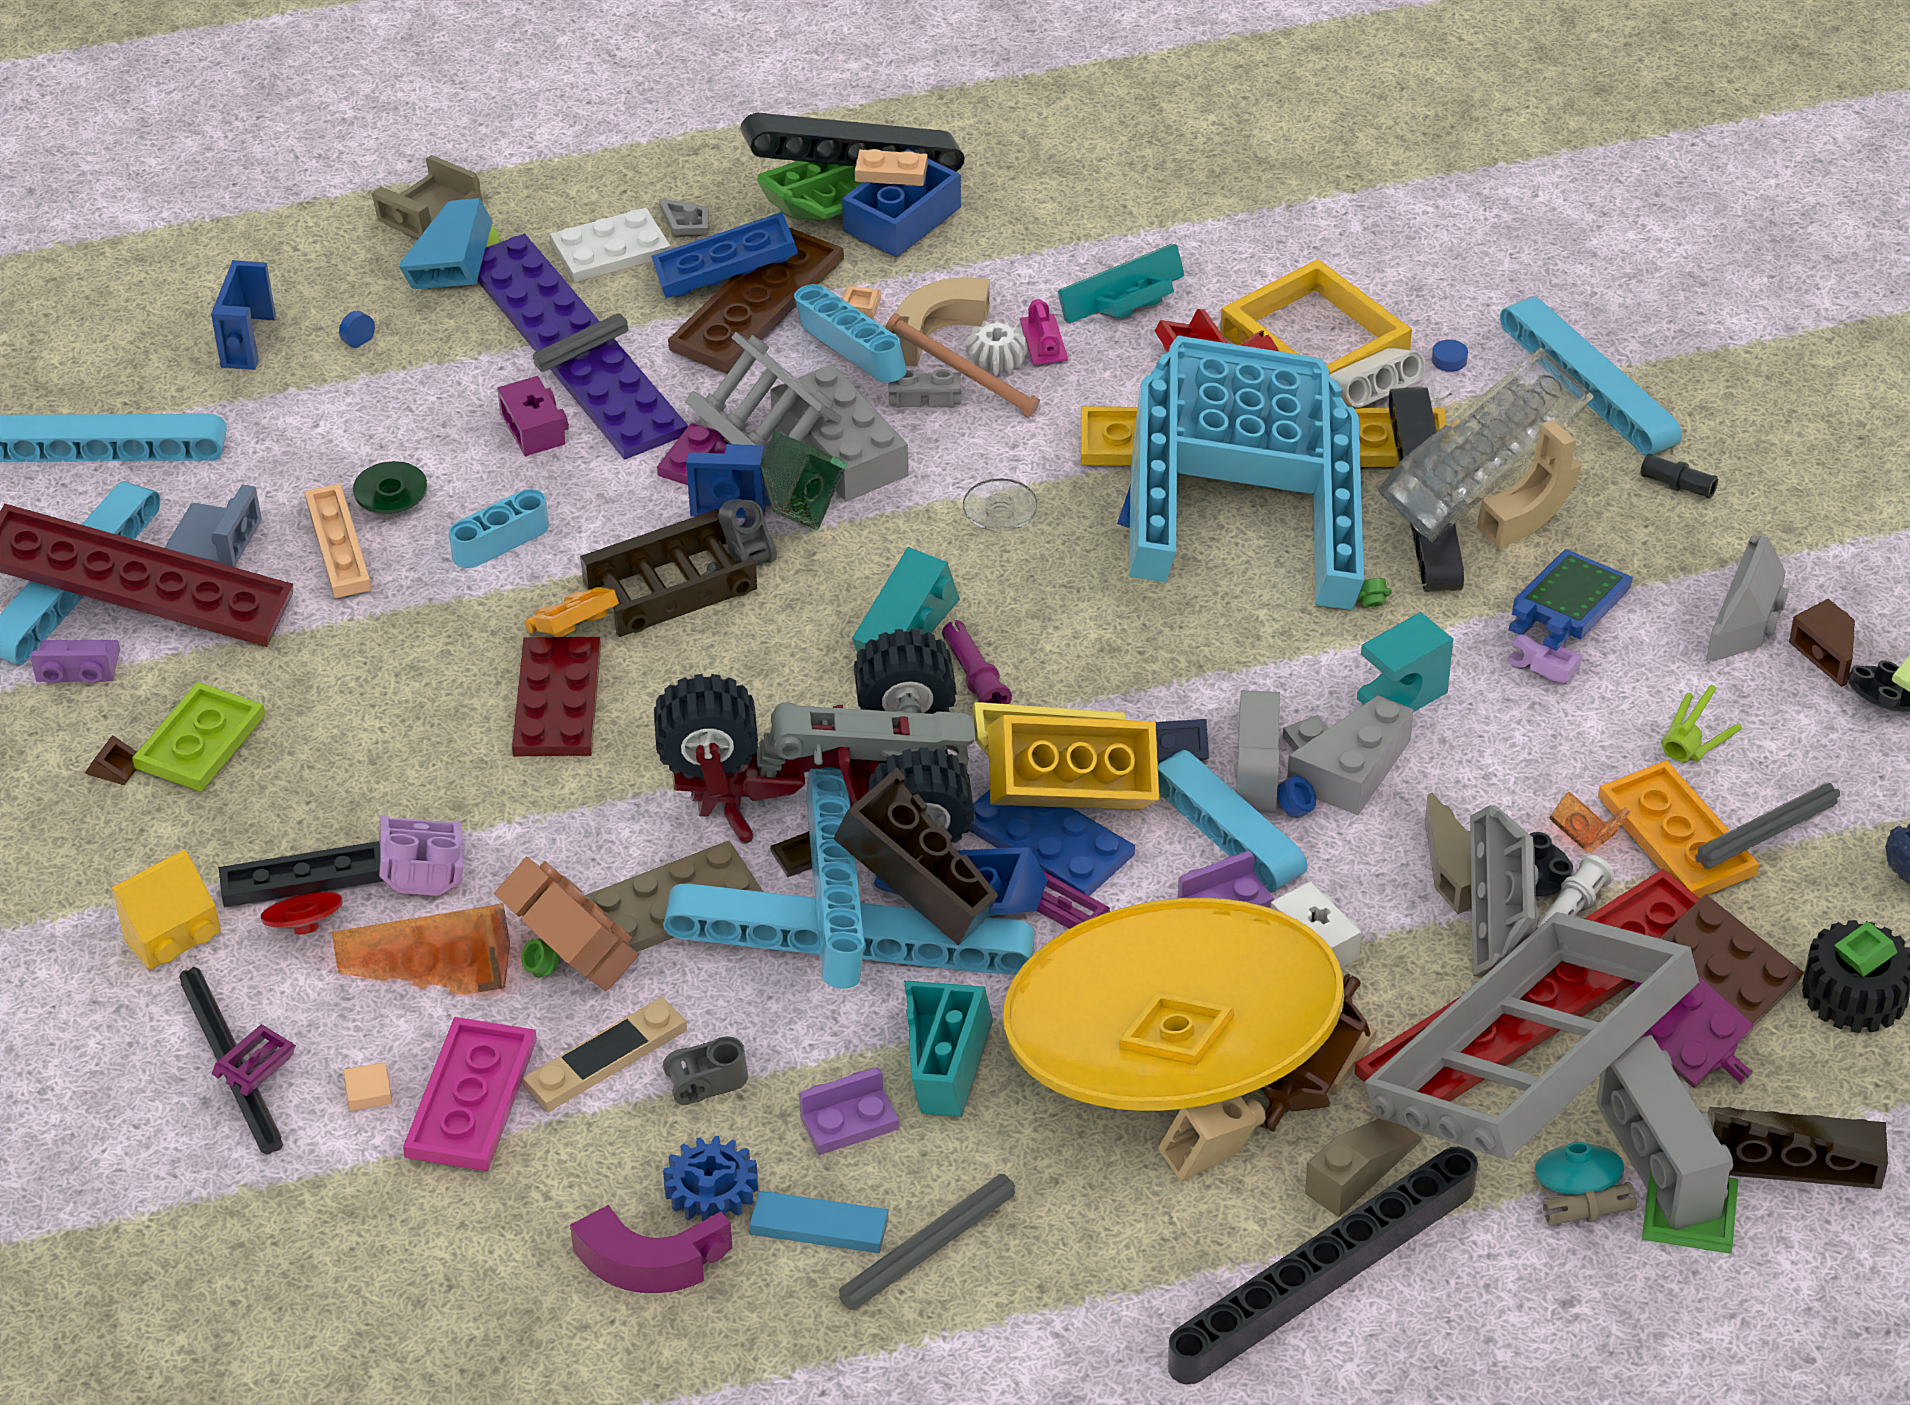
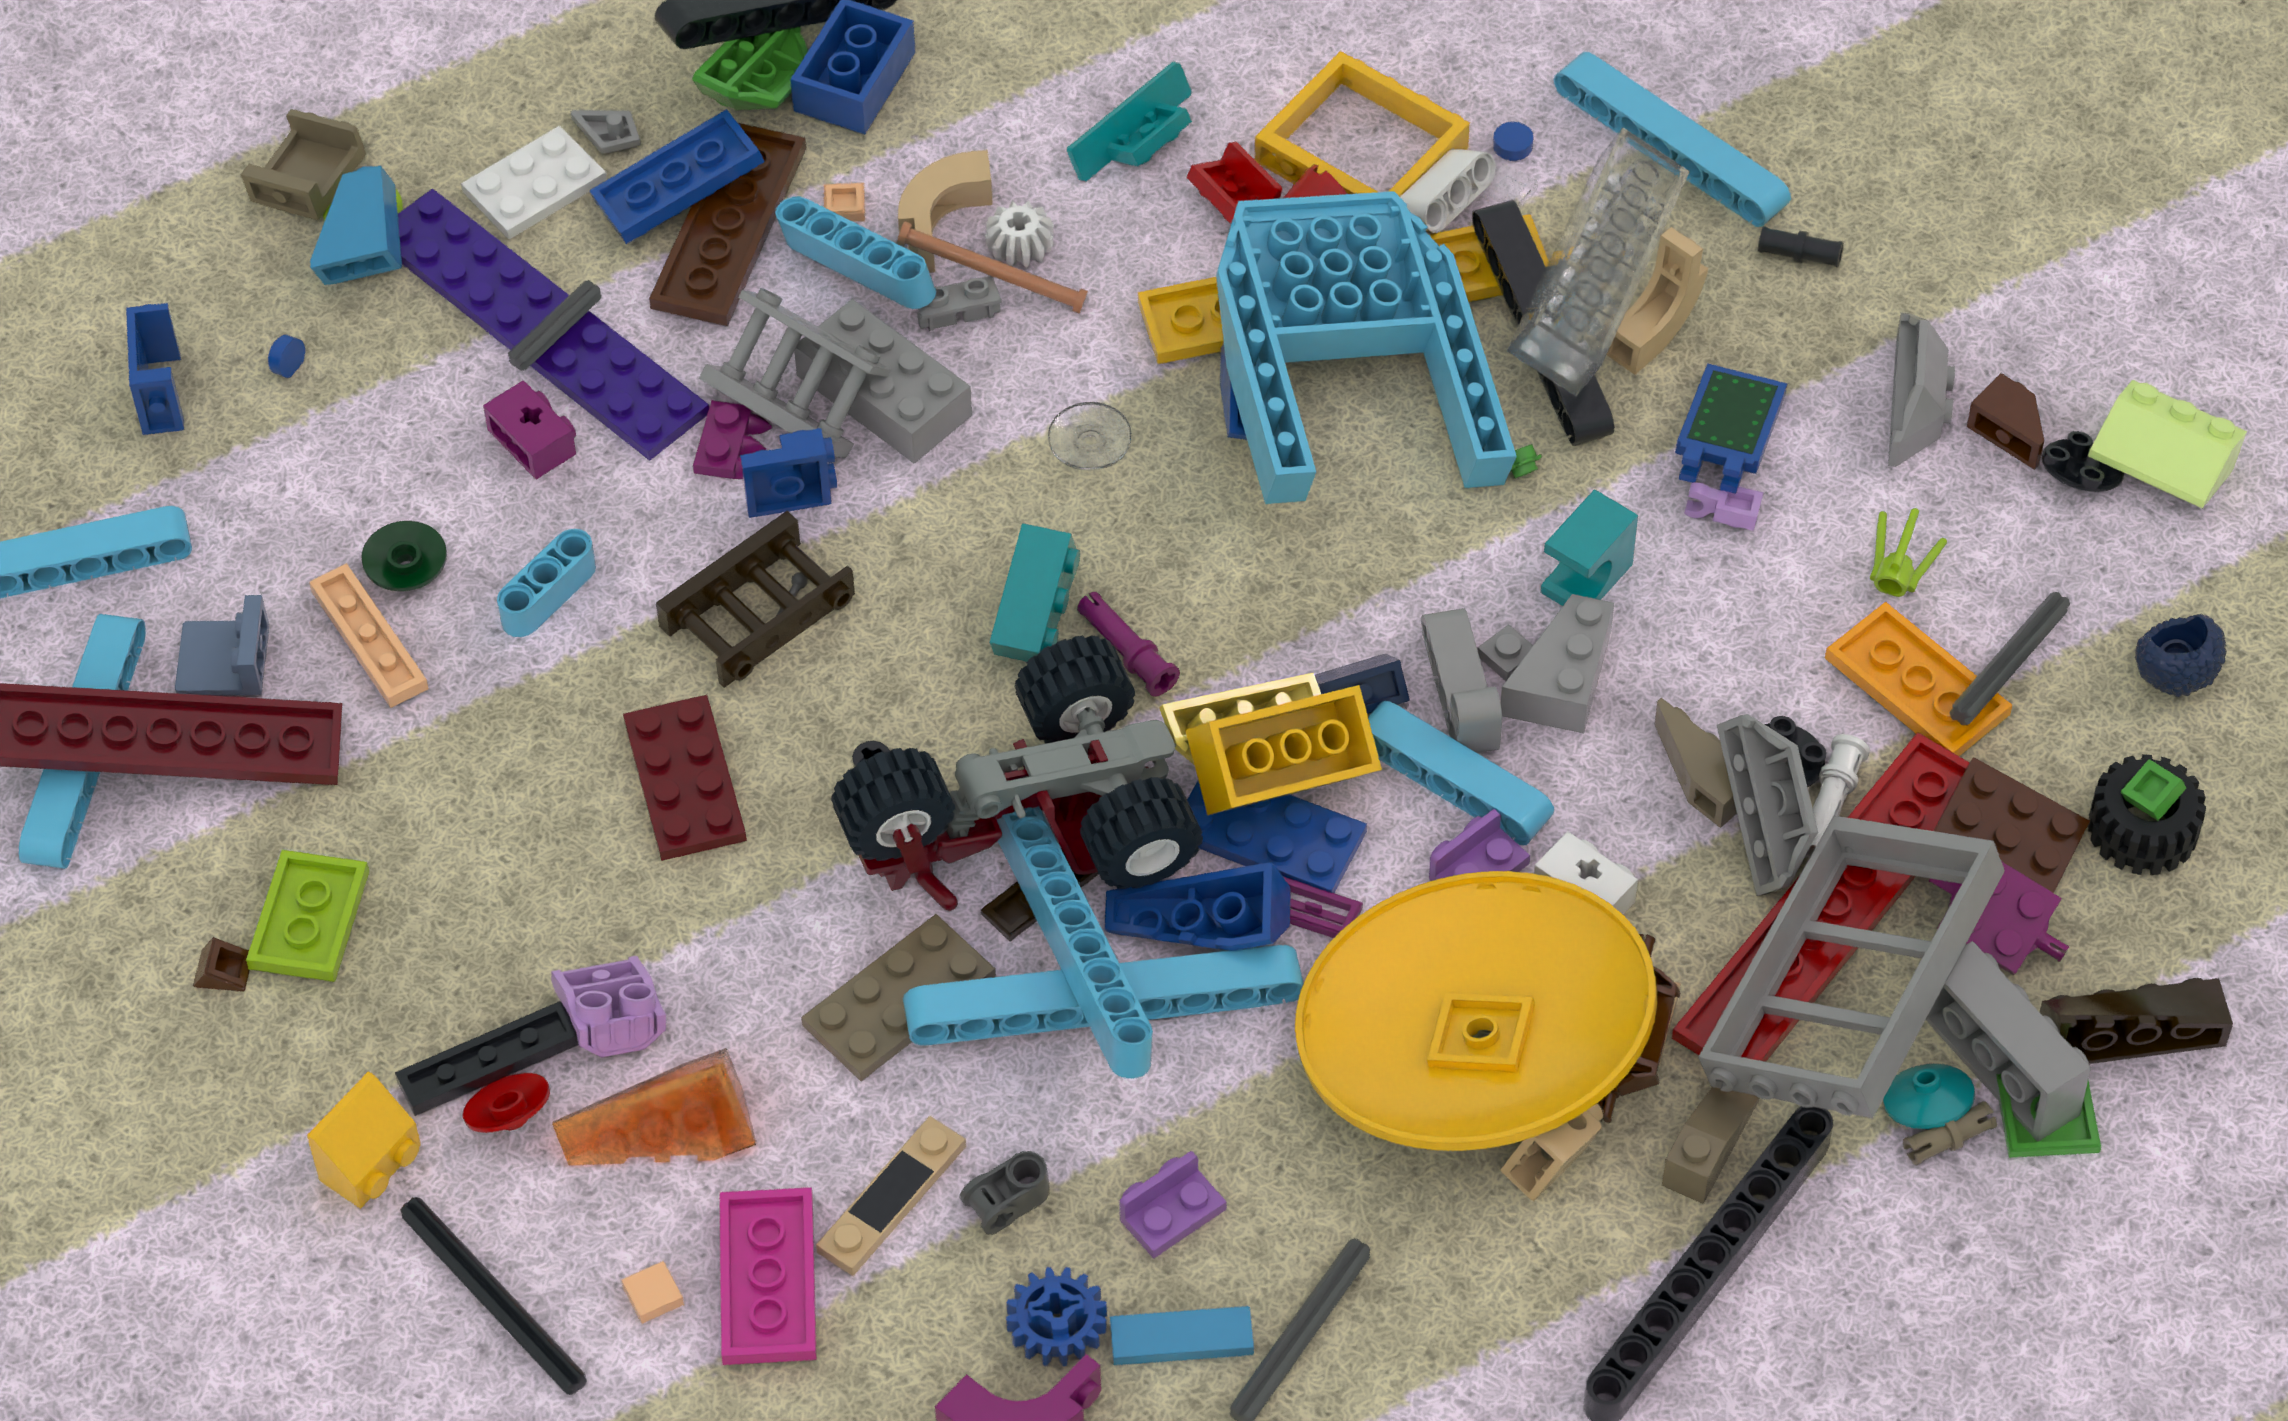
camera: 15 degrees left, 10 degrees up
medium lavender bracket [30,640,120,683] -> none
magenta tile [211,1024,296,1096] -> none
nougat piece [493,856,640,991] -> none
bright green plate [521,938,560,978] -> none
light orange plate [524,587,619,637] -> none
dark grey piece [718,499,777,564] -> none
clear green slope [760,431,848,530] -> none
dark brown wedge [833,768,998,946] -> none
light nougat plate [855,149,928,186] -> none
teal wedge [904,980,993,1117] -> none
dark pink hinge [1020,299,1068,365] -> none
blue tile [1277,775,1316,818] -> none
clear orange bracket [1549,792,1630,853] -> none

